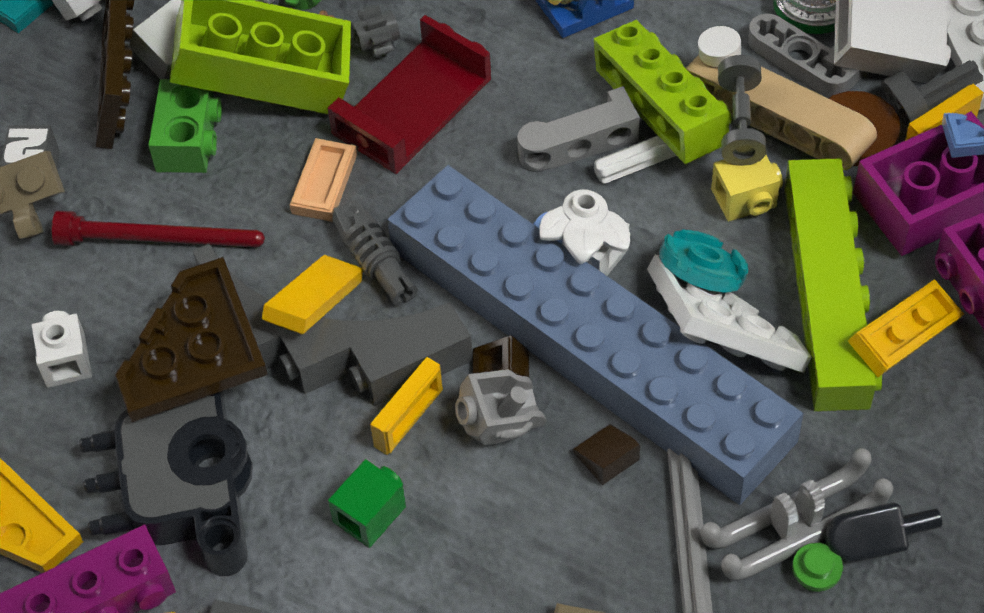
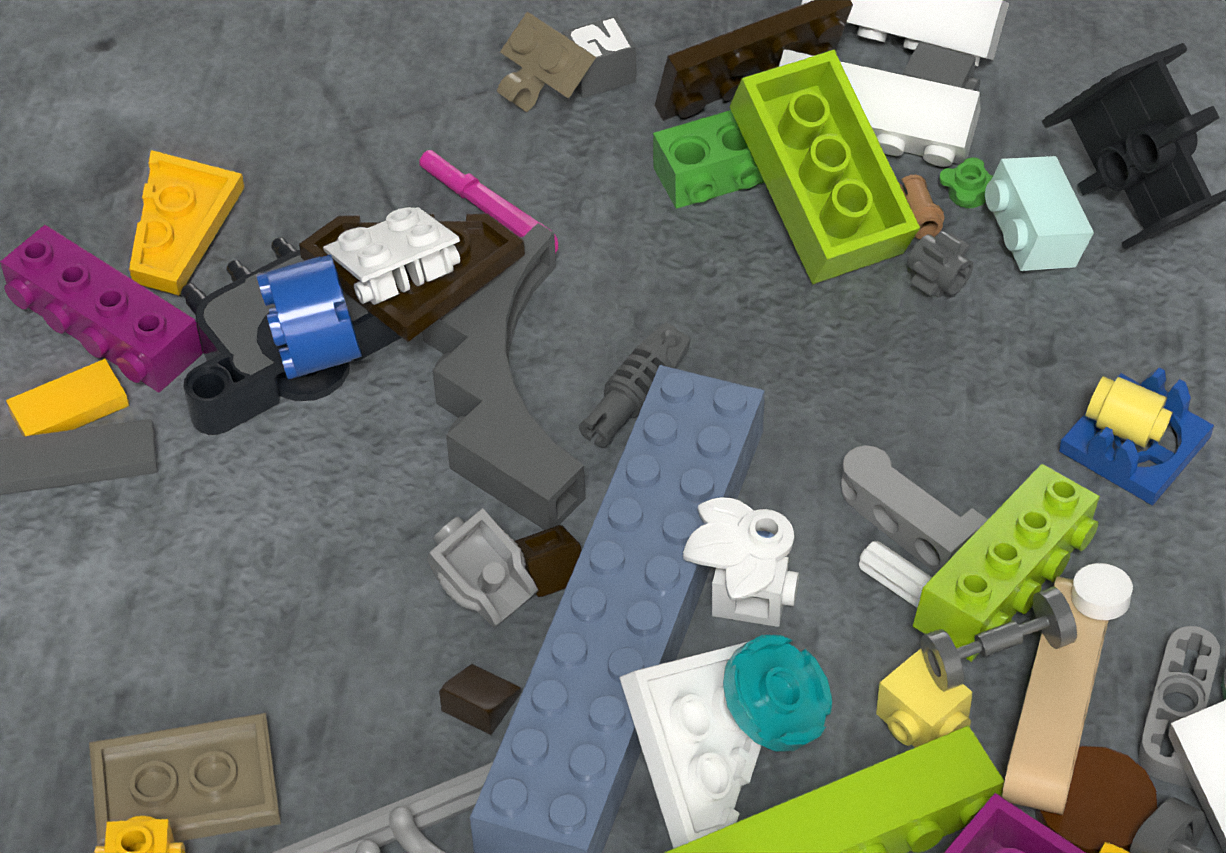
camera: 65 degrees right, 5 degrees down
white brick [32,311,92,388] -> none
dark red piece [52,210,265,247] -> none
yellow tile [262,255,363,334] -> none
light nougat tile [290,138,357,222] -> none
dark red panel [327,15,491,174] -> none
green brick [328,459,406,548] -> none
yellow tile [370,357,443,455] -> none
none -> blue brick [256,254,362,380]
none -> white hinge [323,207,460,305]
none -> dark pink piece [419,150,558,254]

